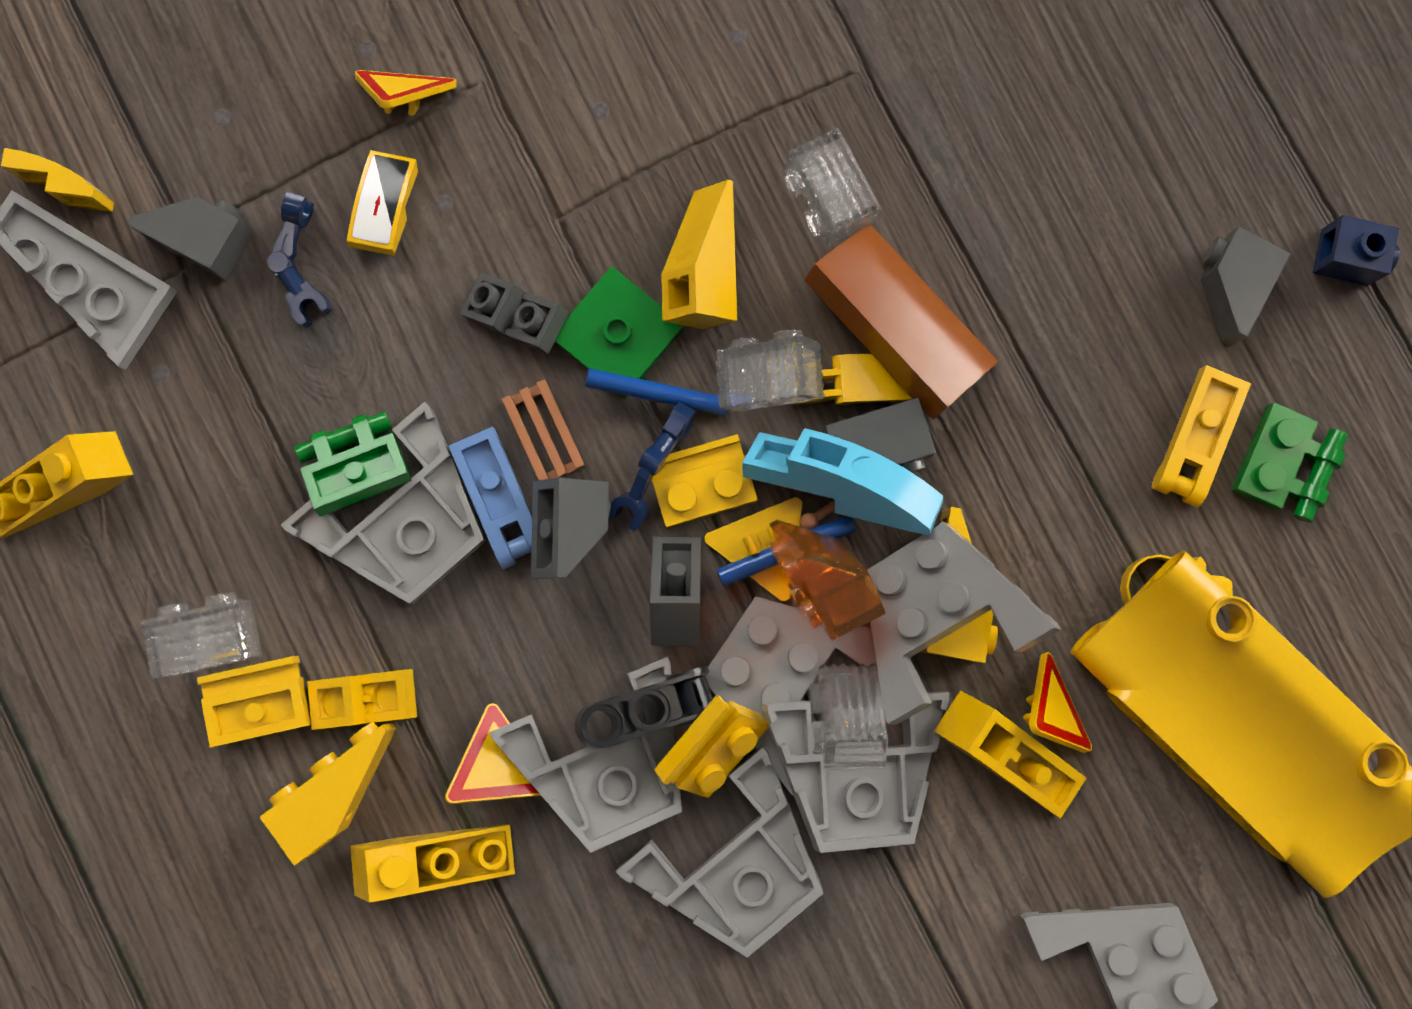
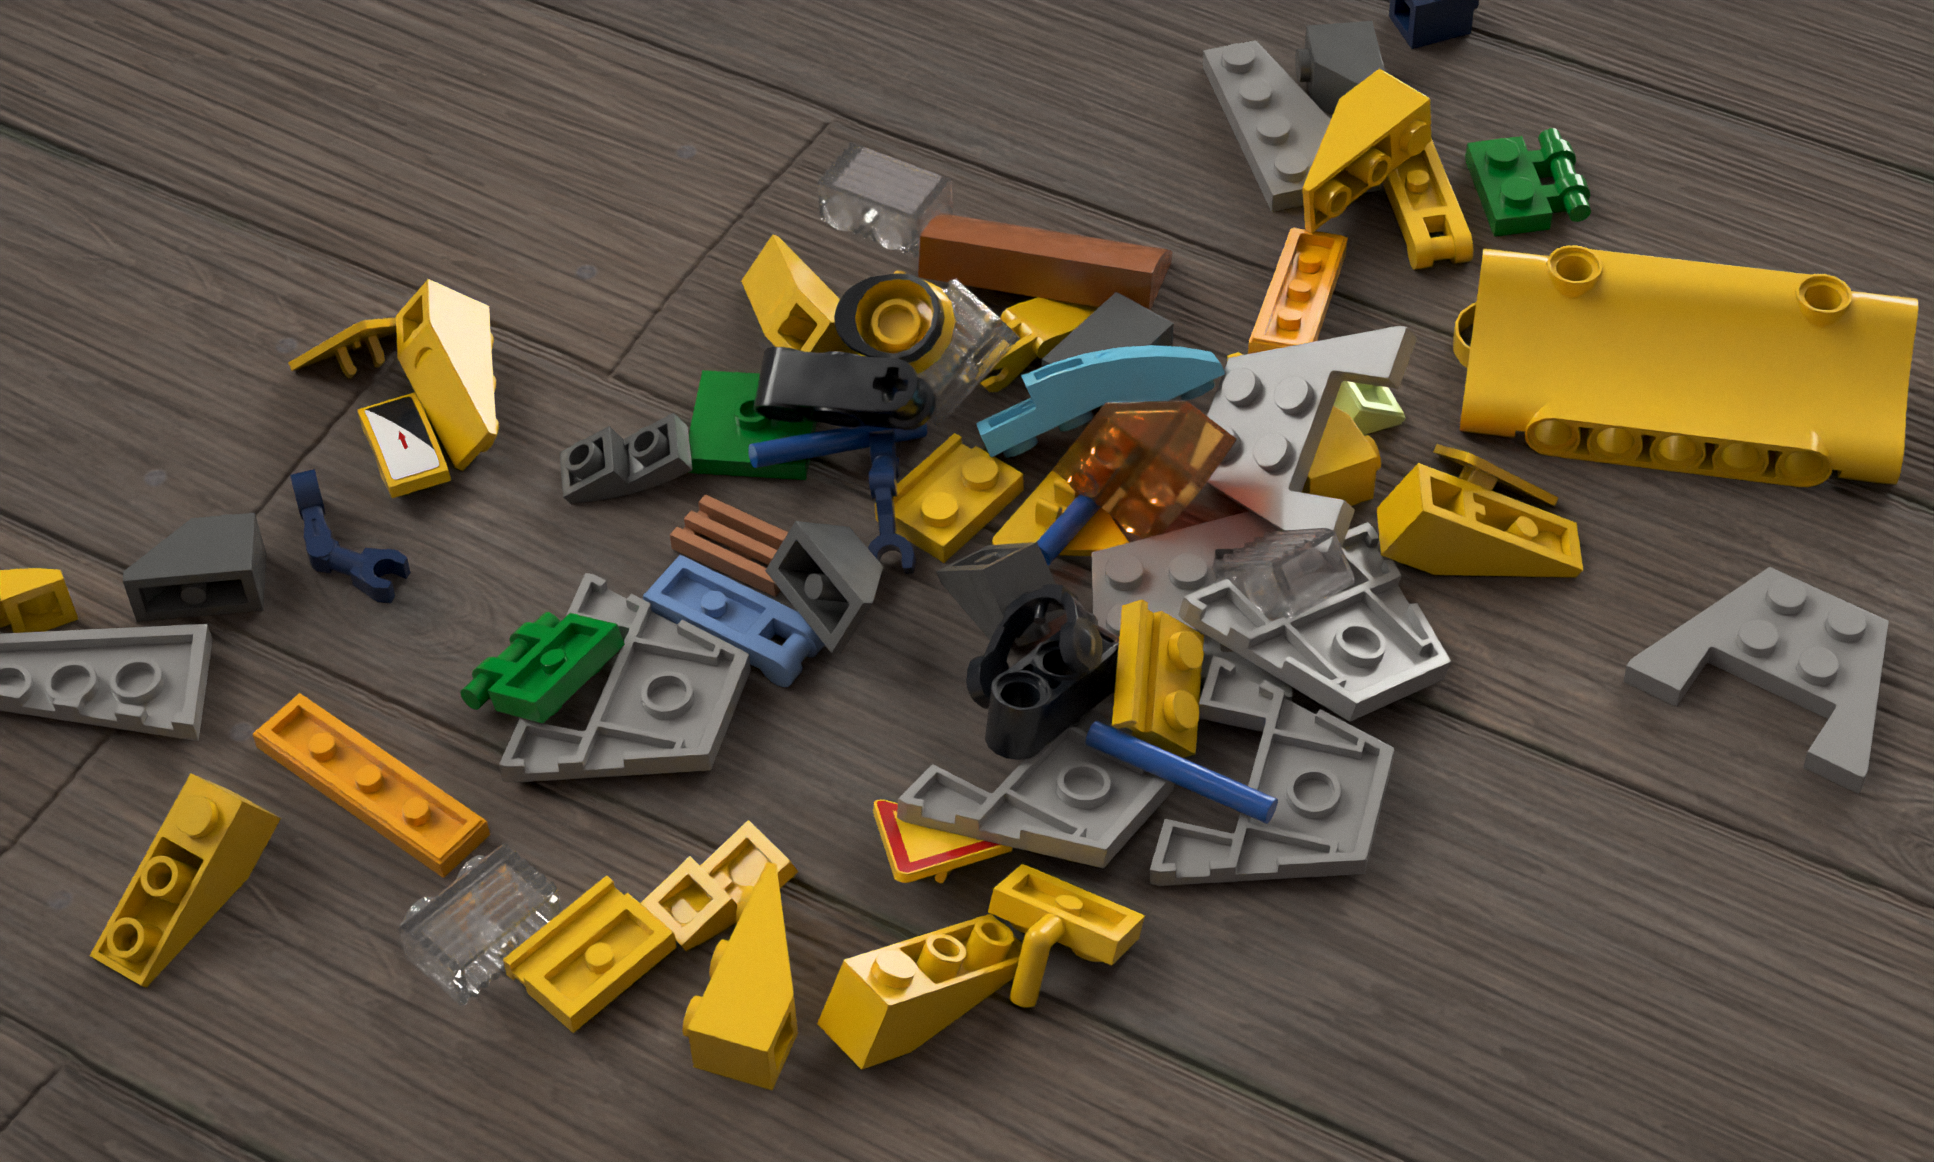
camera: 30 degrees left, 35 degrees down
none -> light orange tile [253,693,490,878]
none -> yellow slope [396,279,499,471]
none -> black piece [753,347,936,430]
none -> yellow piece [834,271,955,374]
none -> black piece [966,584,1103,709]
none -> yellow plate [988,864,1145,1007]
none -> blue bar [1085,721,1278,824]
none -> light grey wing [1203,40,1380,212]
none -> light orange tile [1248,228,1348,354]
none -> yellow slope [1302,68,1431,234]
none -> yellowish green slope [1333,381,1406,435]

